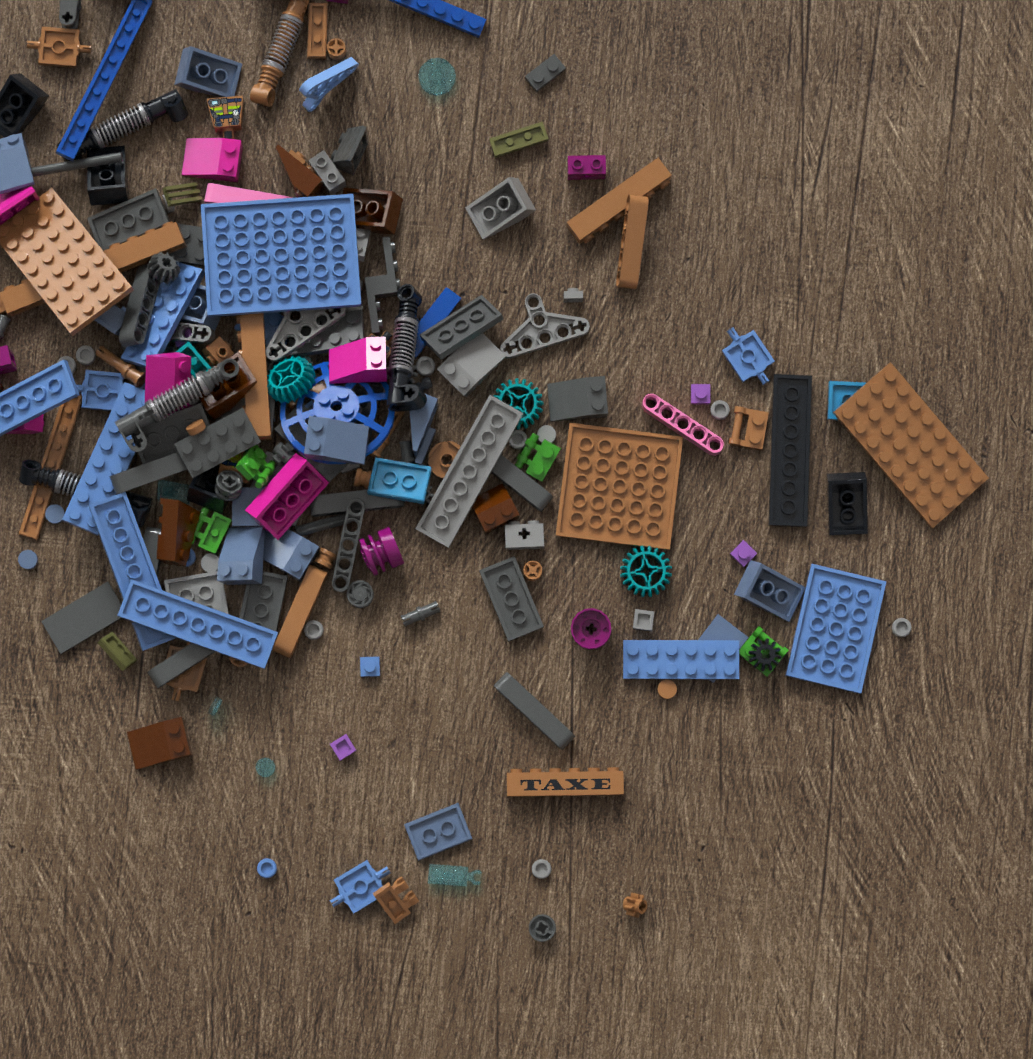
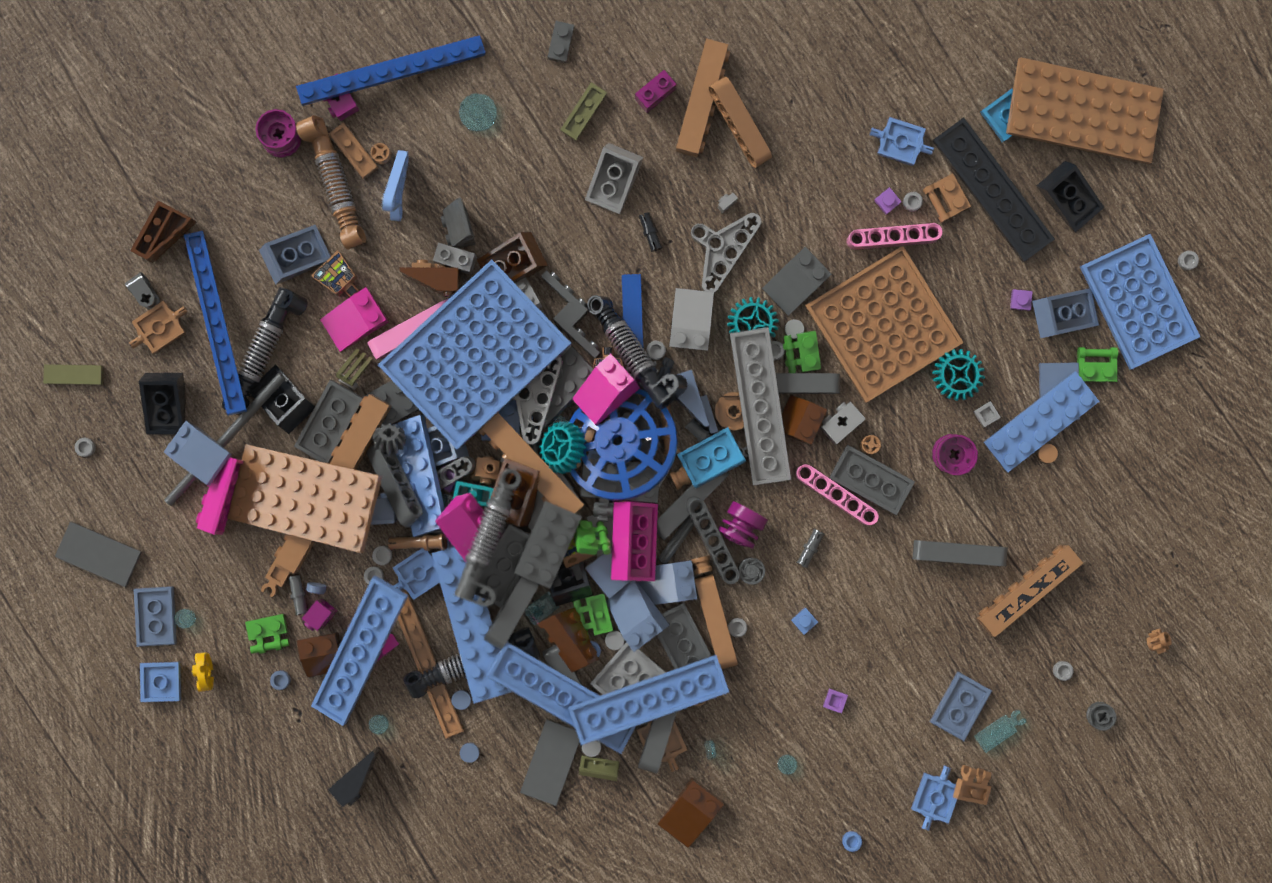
camera: 35 degrees left, 5 degrees up
medium nougat tile [186,419,206,436] -> none
dark grey wheel [215,470,243,501] -> none
sand blue slope [304,416,369,465] -> none
dark grey plate [420,295,504,360] -> none
black gear [748,638,781,672] -> none
none -> sand blue tile [306,582,326,594]
none -> light grey tile [582,740,601,757]
none -> black pin [638,212,663,252]
none -> bright pink beam [796,464,878,525]

